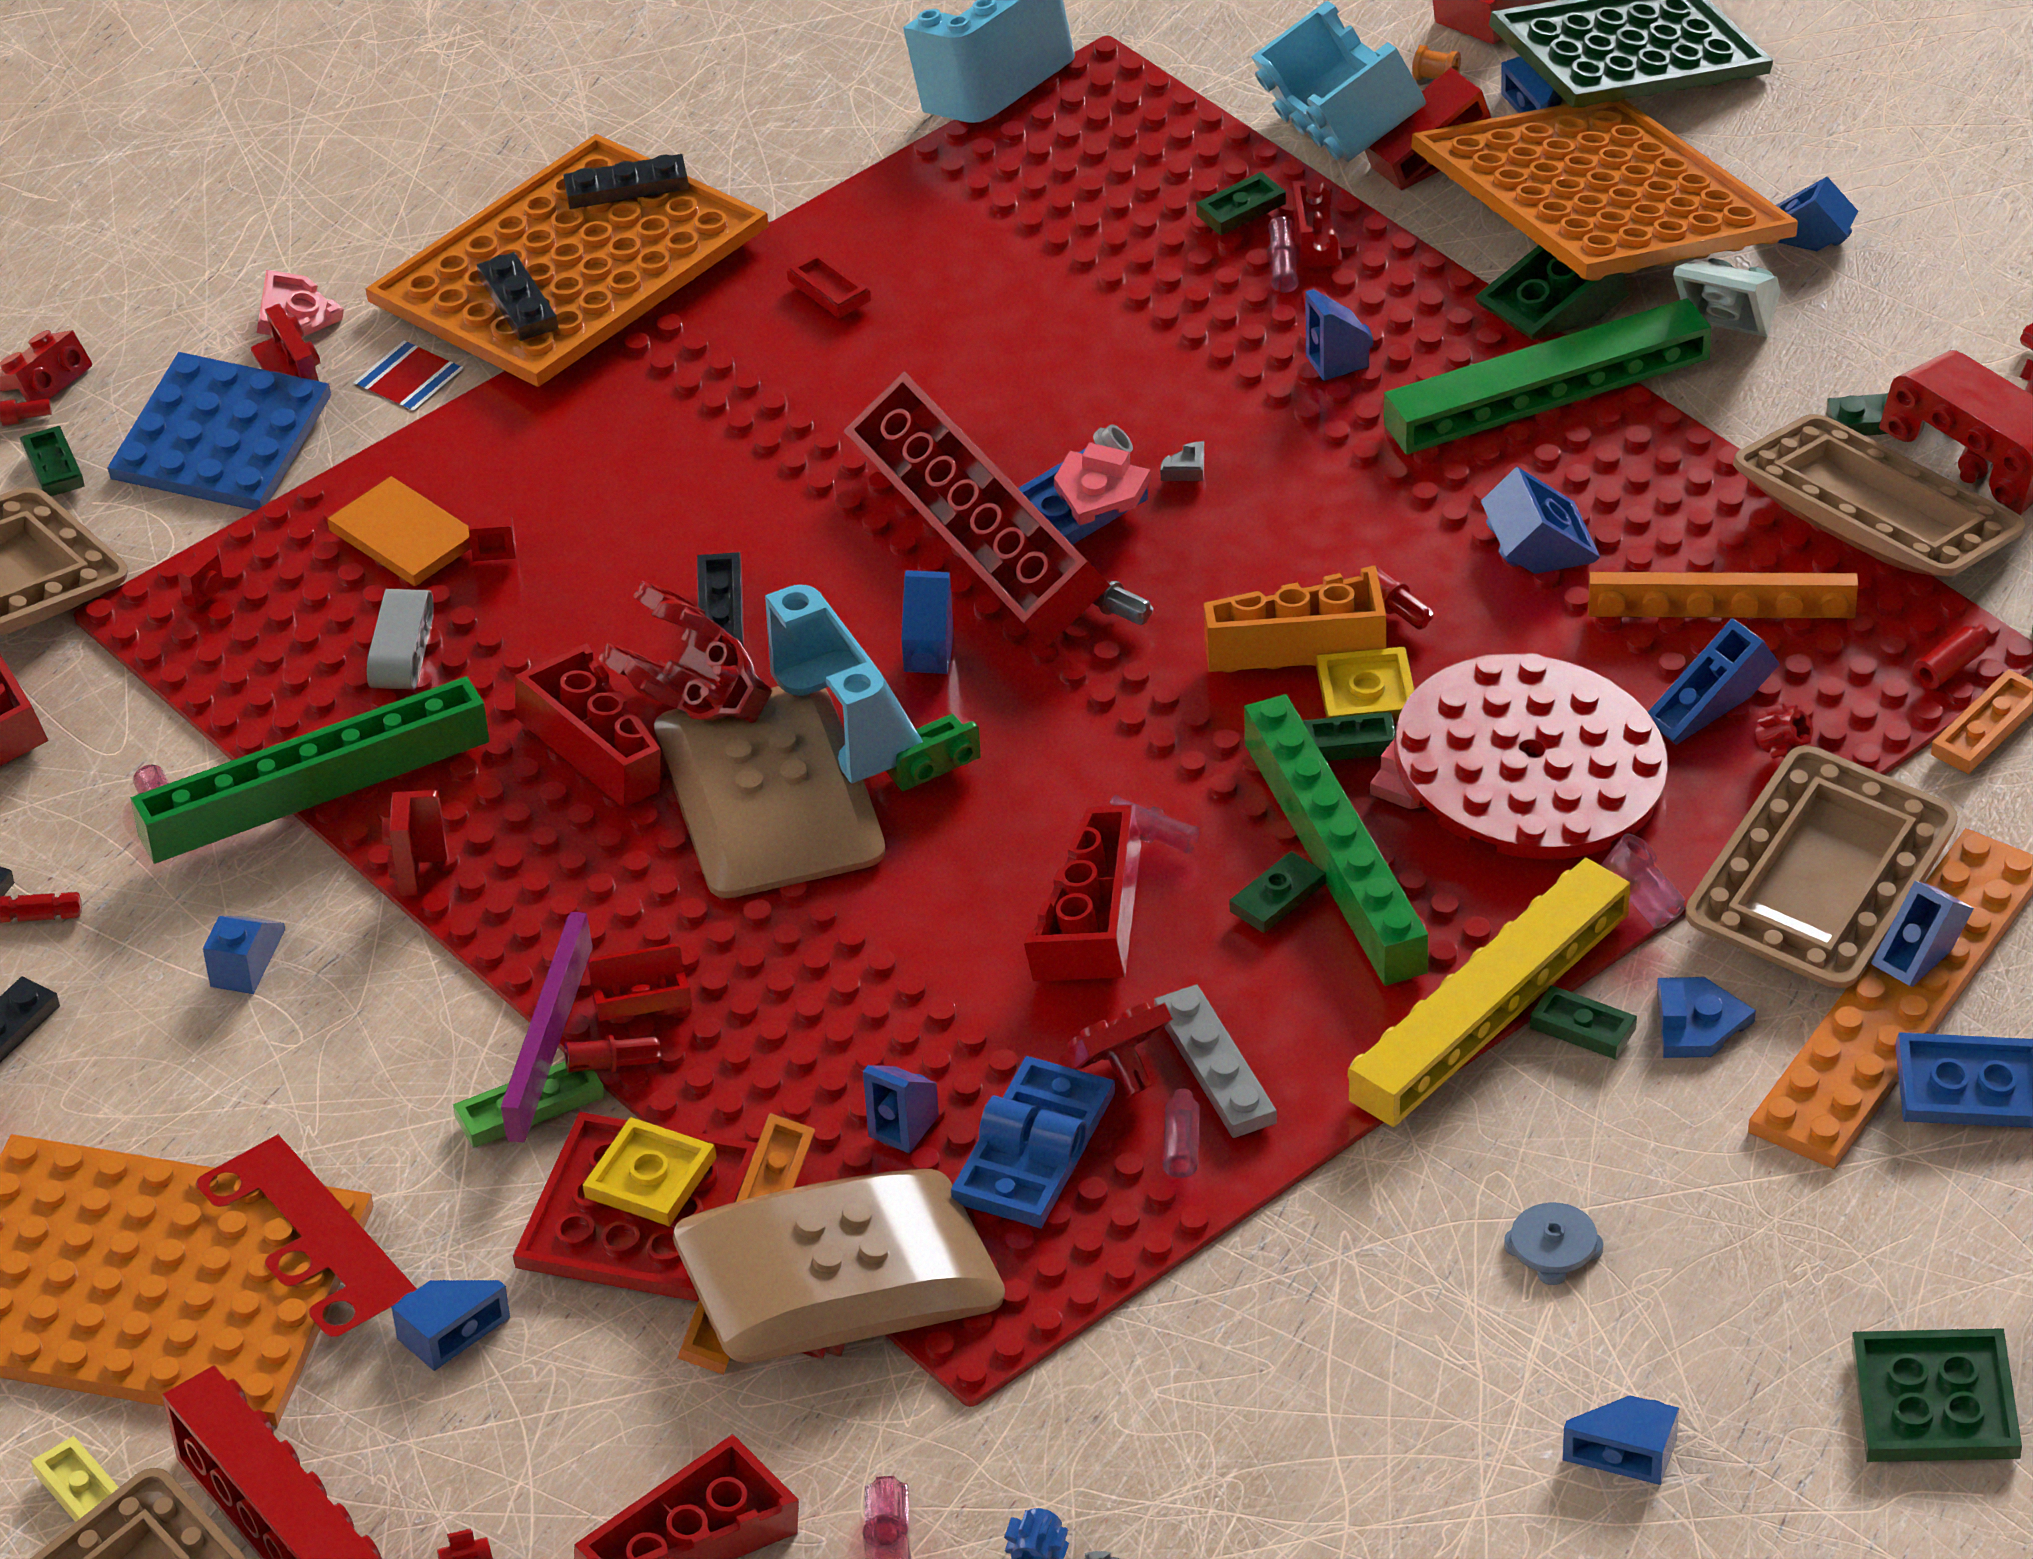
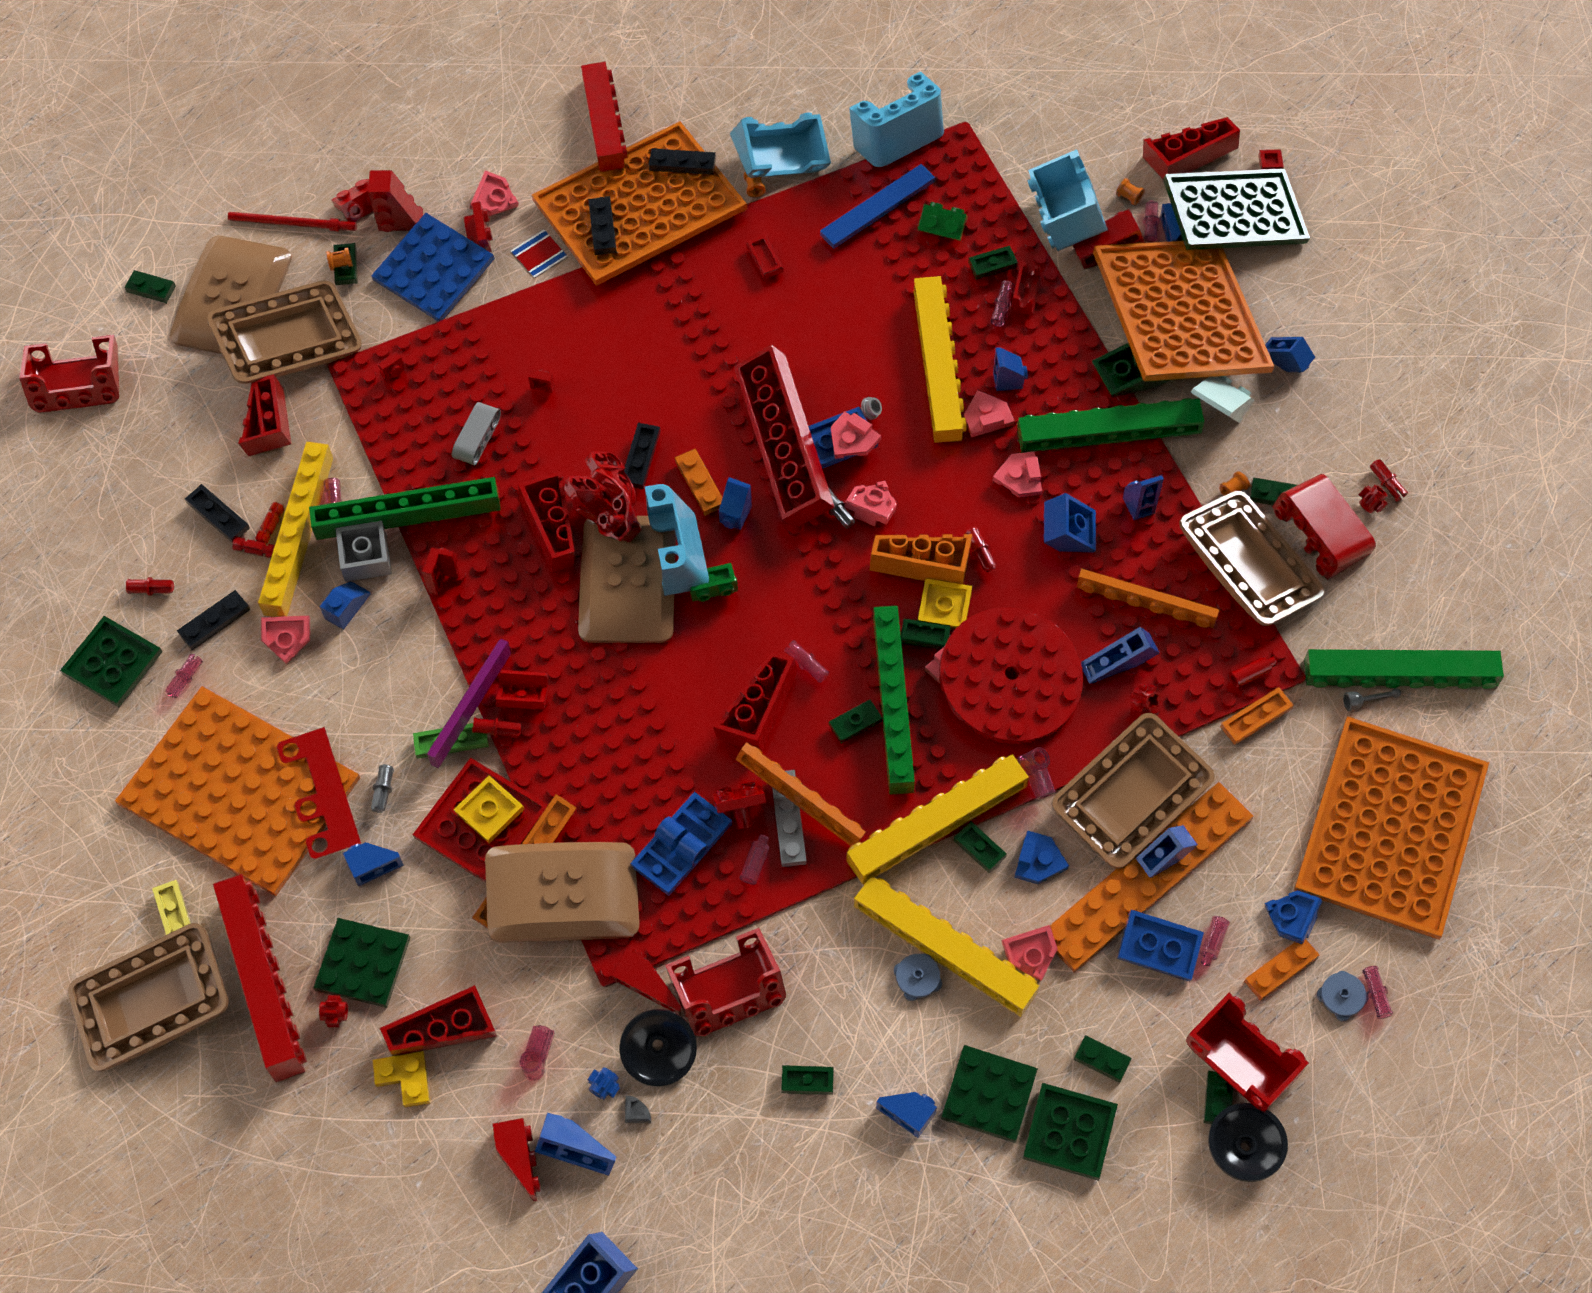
camera: 15 degrees right, 20 degrees up
orange tile [327,476,471,586] -> none
blue slope [863,1065,939,1153] -> none
flat silver tile [1160,441,1204,481] -> none
none -> red axle [255,502,284,544]
none -> yellow brick [258,441,333,617]
none -> coral plate [261,615,310,664]
none -> dark green plate [313,918,410,1008]
none -> orange bush [326,247,352,271]
none -> light grey brick [336,521,392,582]
none -> red wedge [368,170,423,232]
none -> flat silver axle [371,764,394,813]
none -> red brick [581,61,628,172]
none -> red slope [612,949,682,1015]
none -> black dish [619,1009,697,1086]
none -> red windscreen [665,928,786,1036]
none -> orange plate [675,449,722,516]
none -> medium azure windscreen [730,112,831,178]
none -> orange plate [736,743,865,846]
none -> orange bush [743,172,766,197]
none -> dark green plate [781,1065,834,1095]
none -> blue tile [820,164,935,249]
none -> coral plate [844,481,897,526]
none -> yellow brick [854,875,1040,1017]
none -> yellow brick [913,276,966,443]
none -> green bracket [918,202,968,241]
none -> dark green plate [941,1045,1038,1143]
none -> coral plate [964,390,1015,437]
none -> coral plate [992,452,1042,498]
none -> coral plate [1001,925,1057,981]
none -> dark green plate [1074,1035,1132,1083]
none -> blue slope [1123,475,1164,520]
none -> clear pink axle [1143,200,1160,242]
none -> orange bush [1219,471,1250,496]

